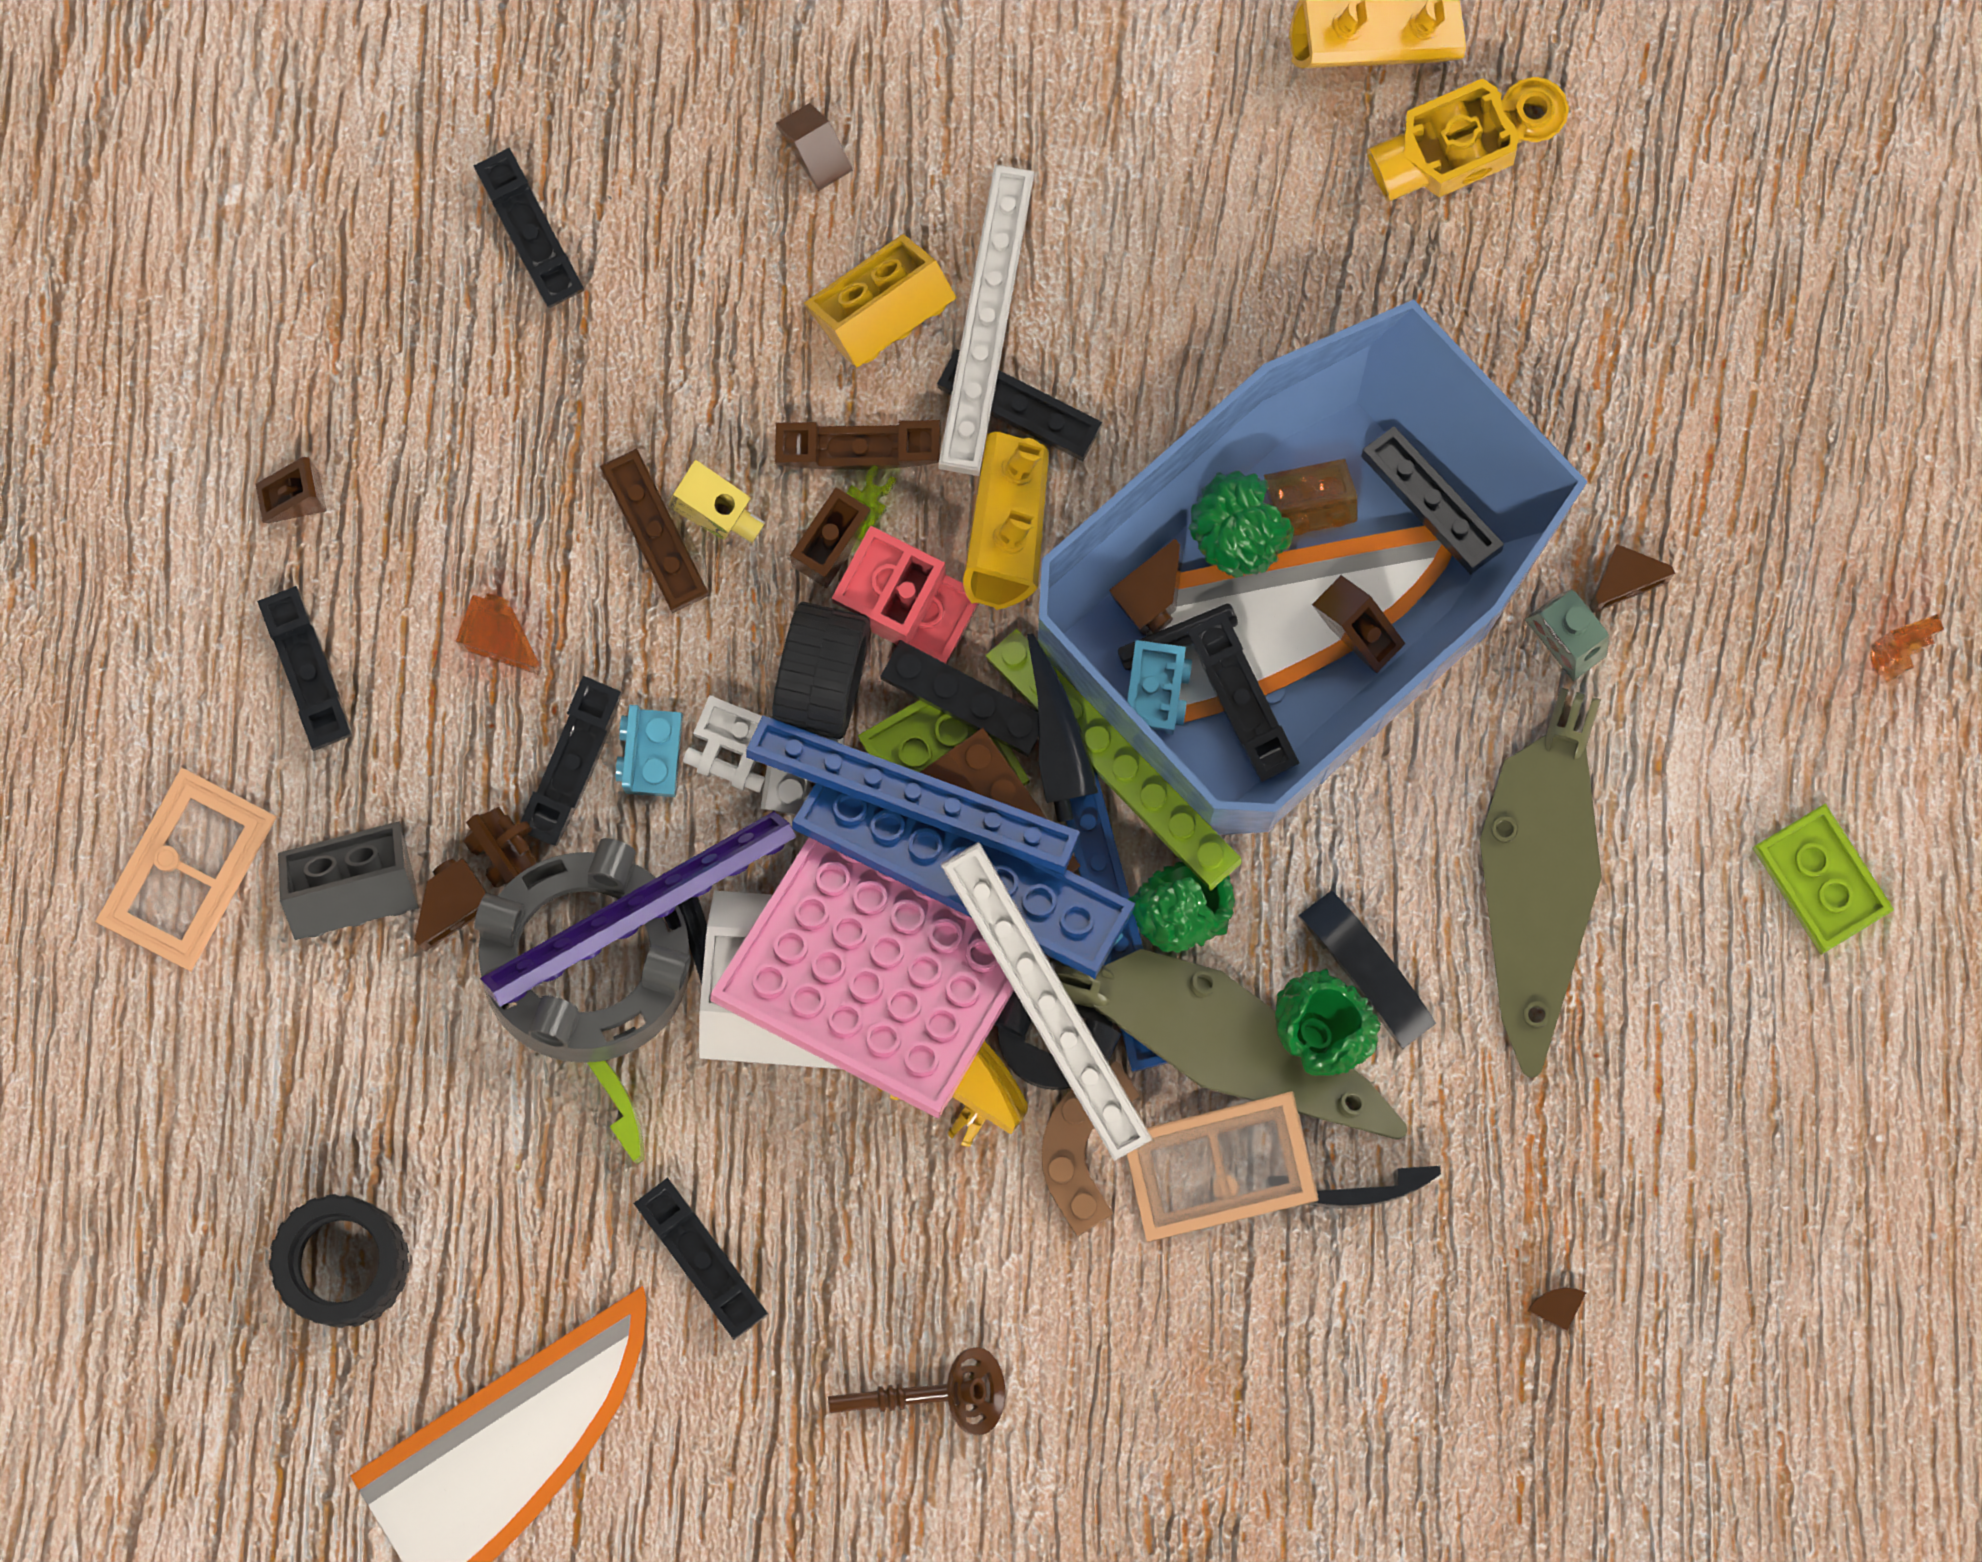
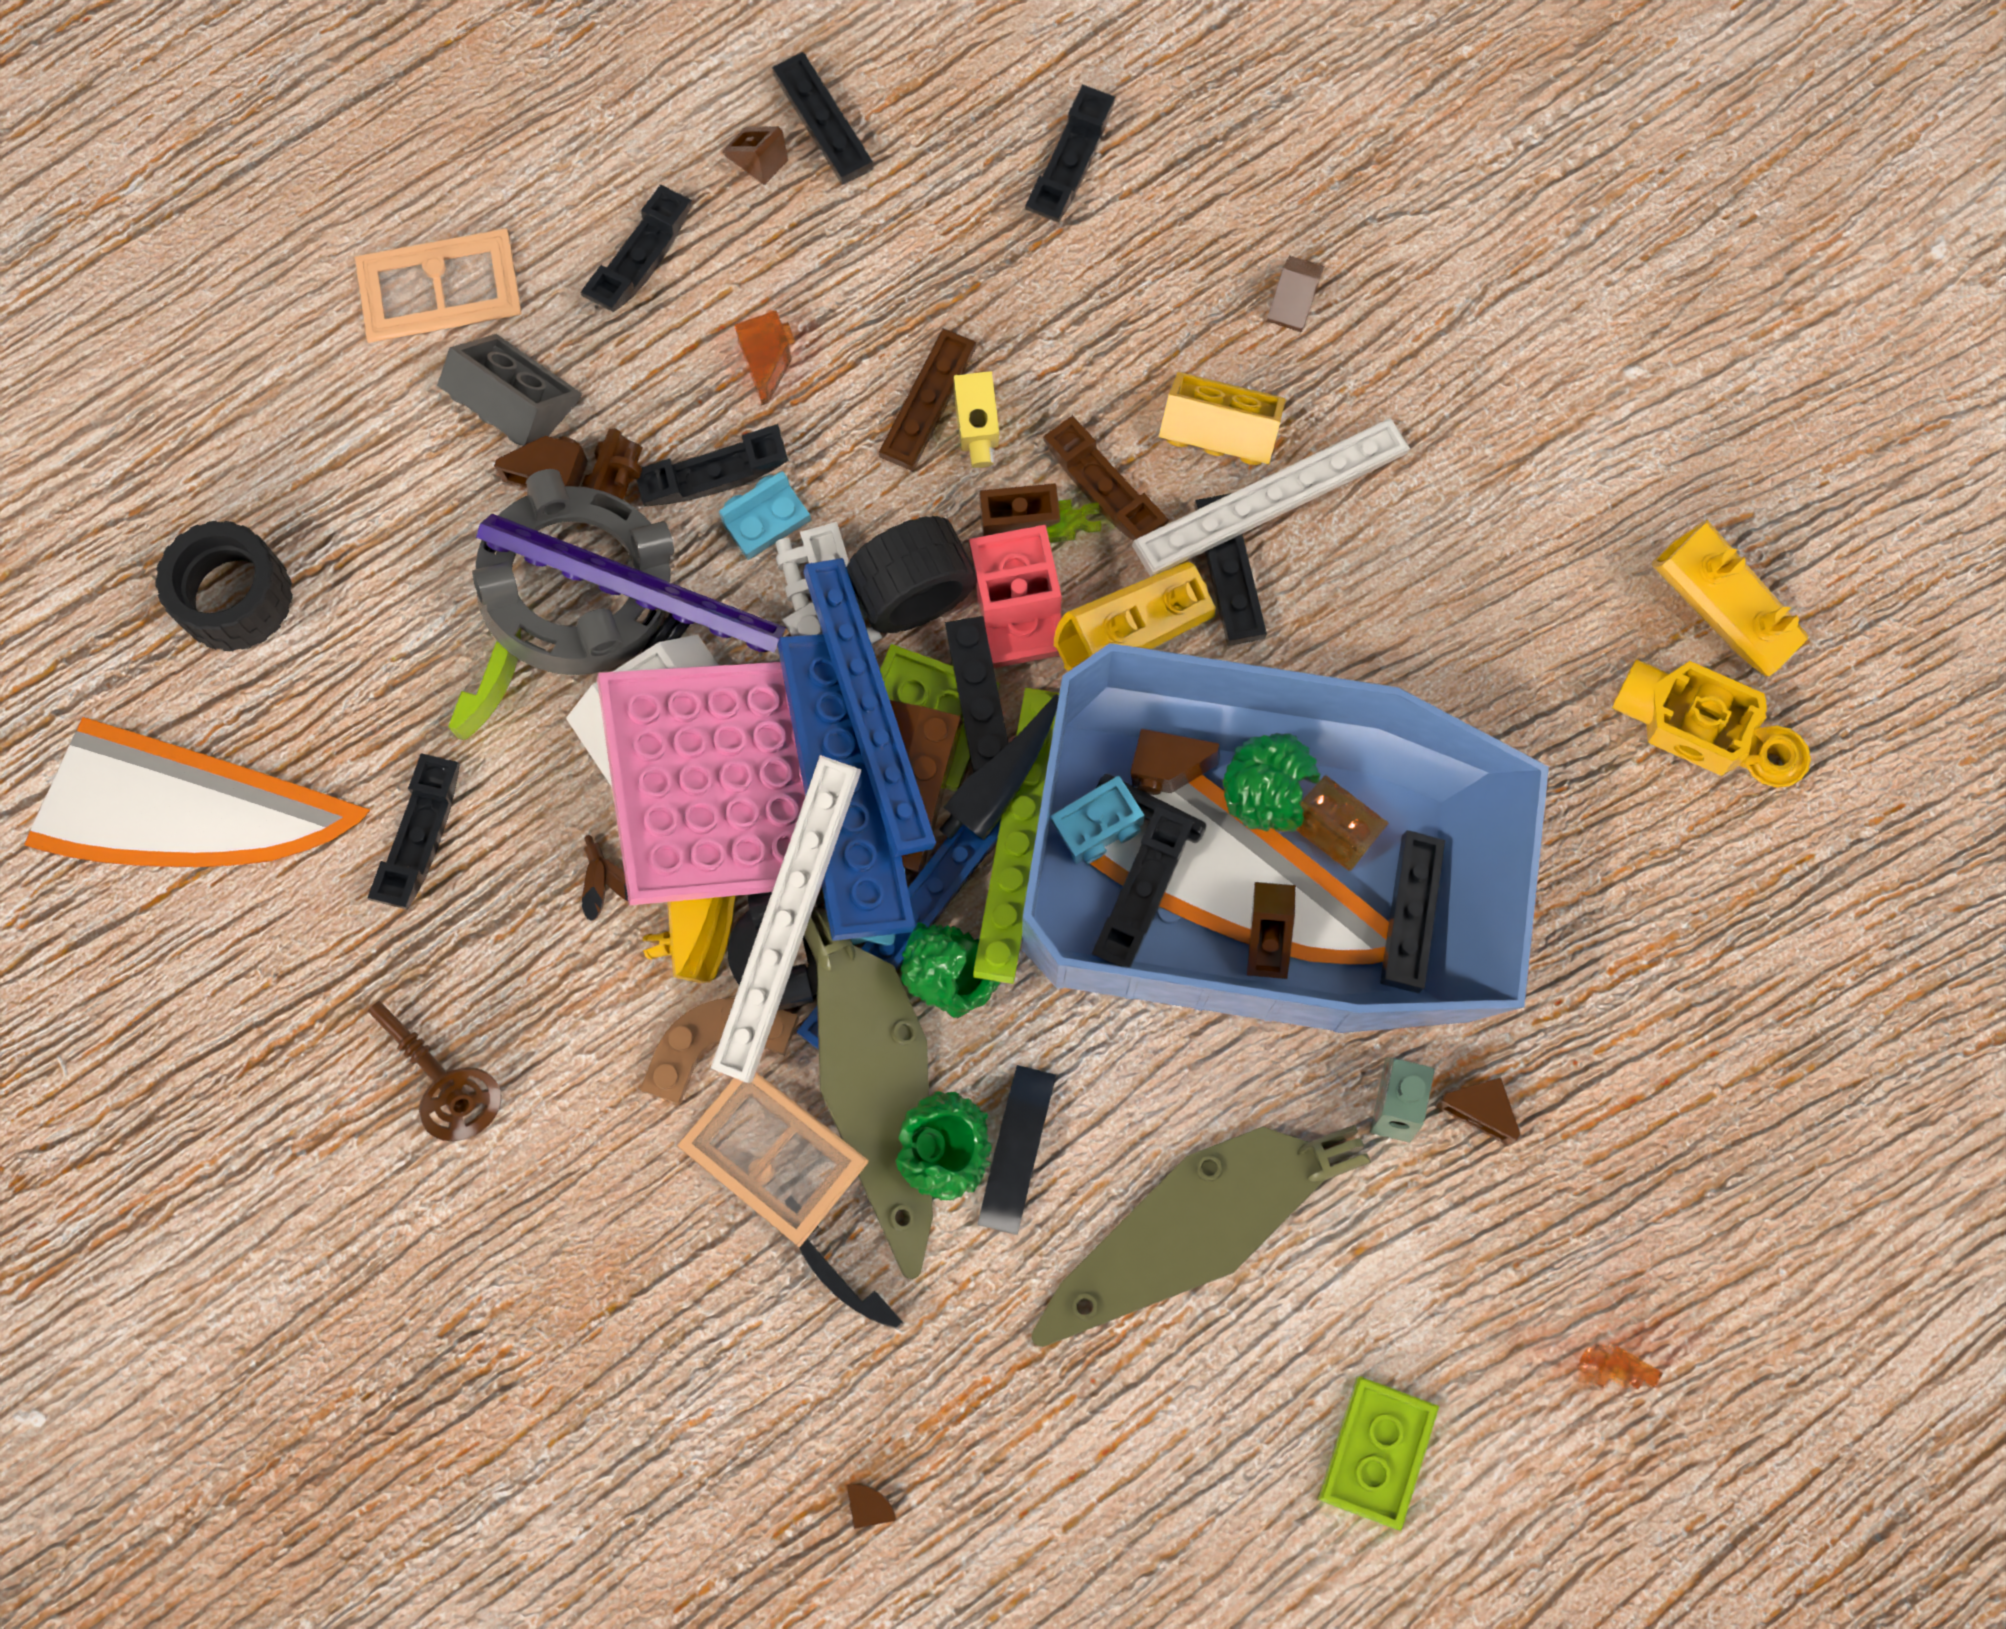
camera: 50 degrees right, 5 degrees down
none -> reddish brown piece [582,835,628,921]
none -> black plate [772,52,874,185]

